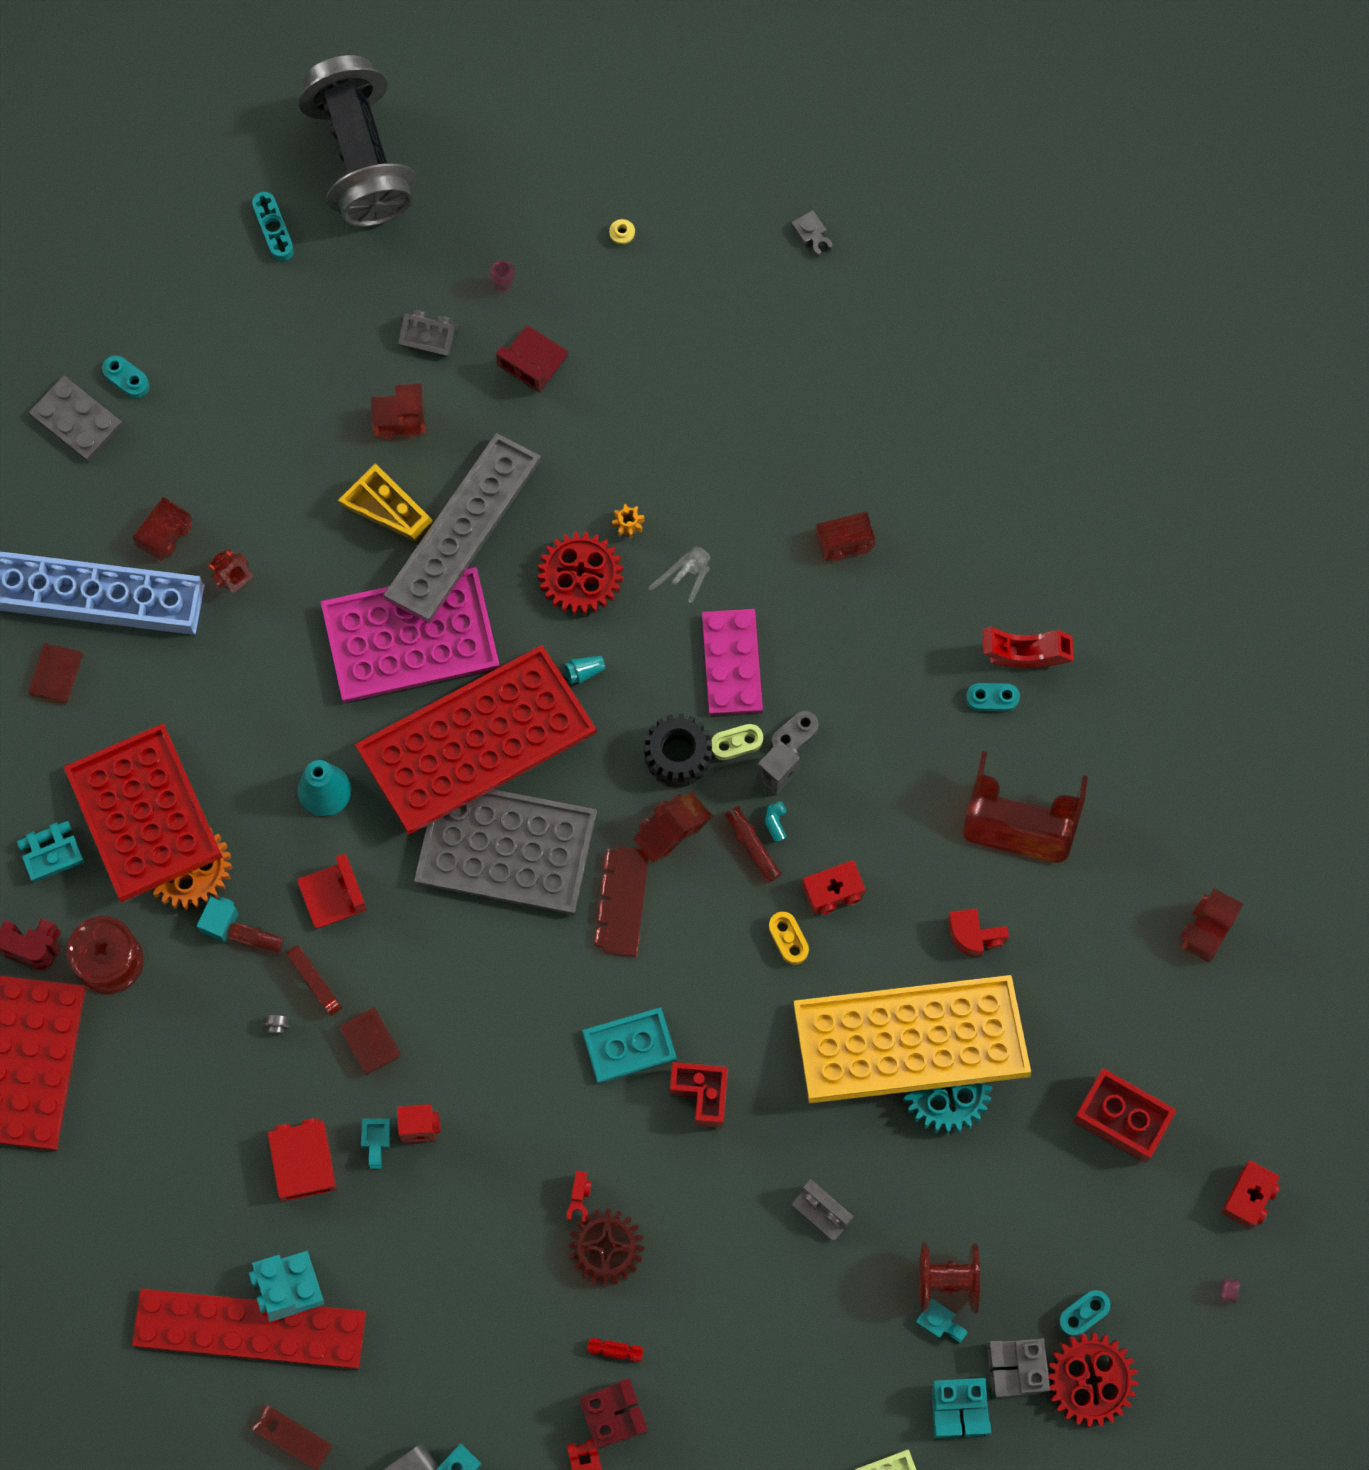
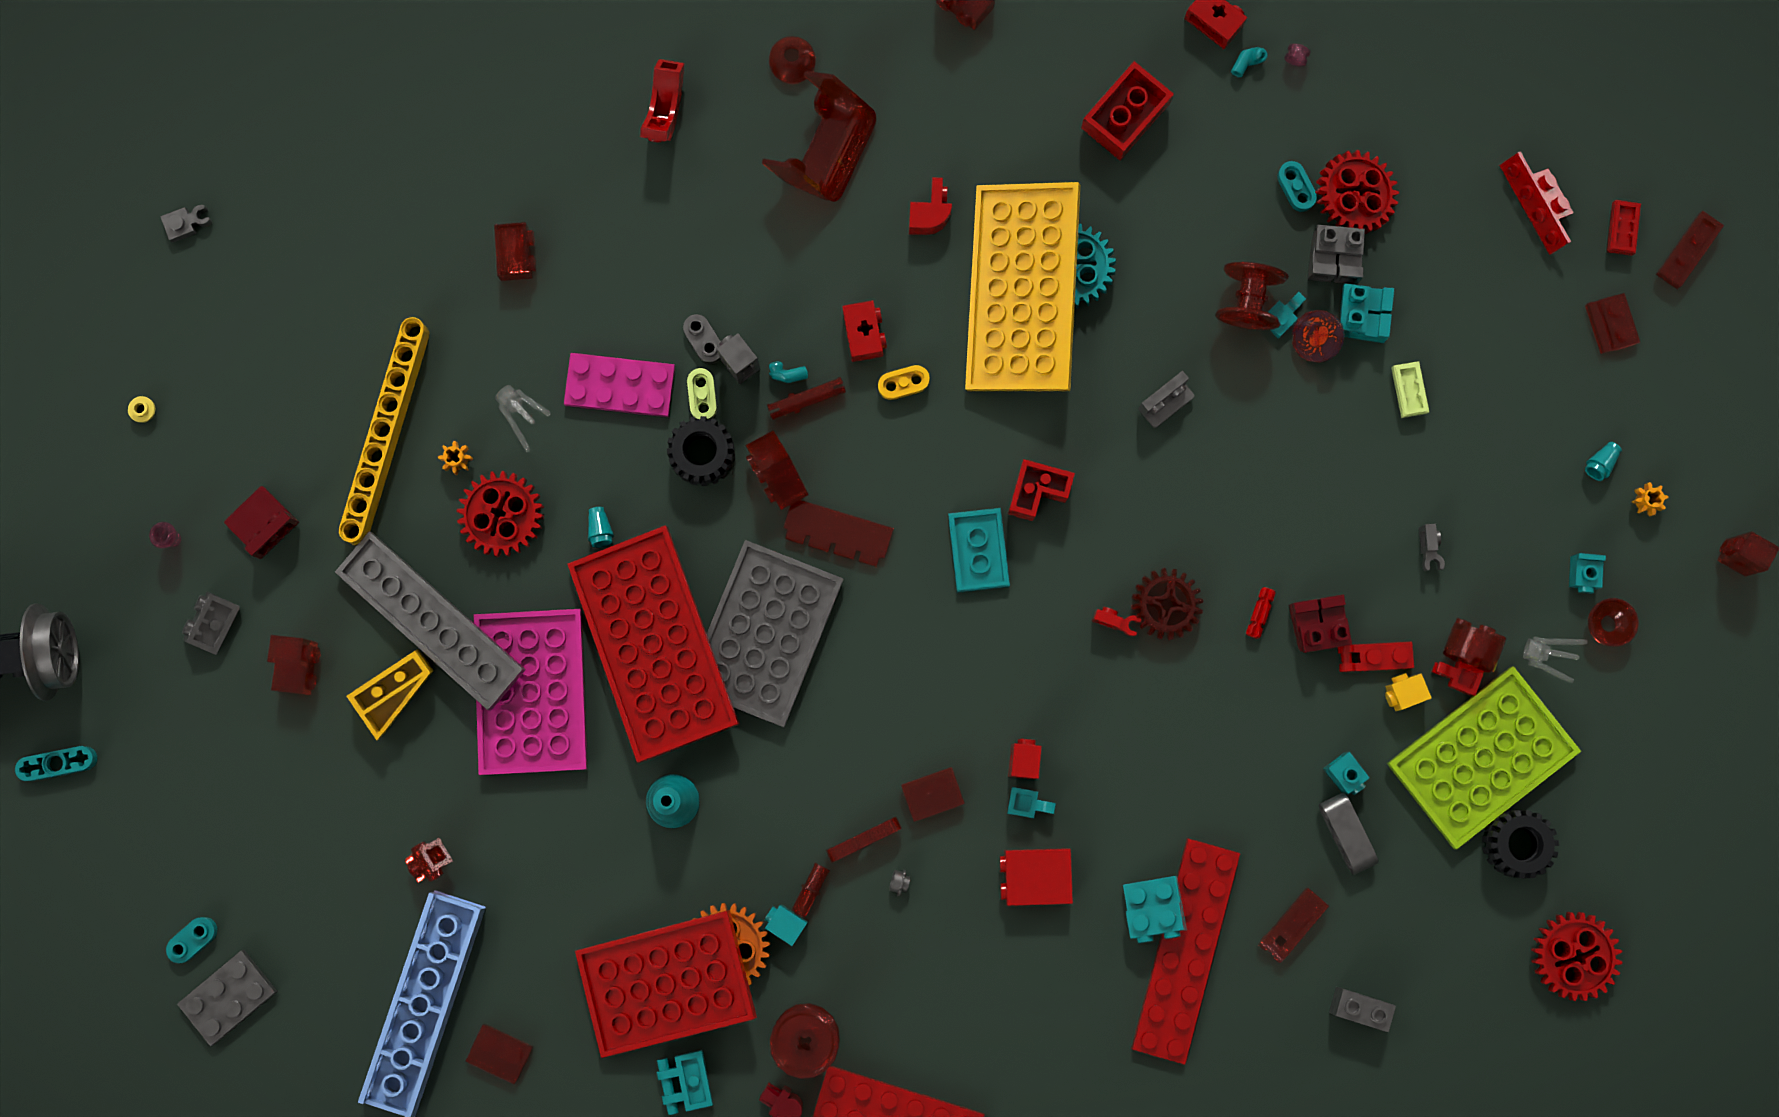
camera: 80 degrees left, 10 degrees up
clear red brick [133,497,192,561] -> none
red bracket [298,853,367,929] -> none
teal plate [966,683,1020,712] -> none
none -> yellow beam [339,317,429,545]
none -> clear red piece [769,36,816,84]
none -> teal arm [1231,47,1268,77]
none -> clear red tile [1292,310,1345,363]

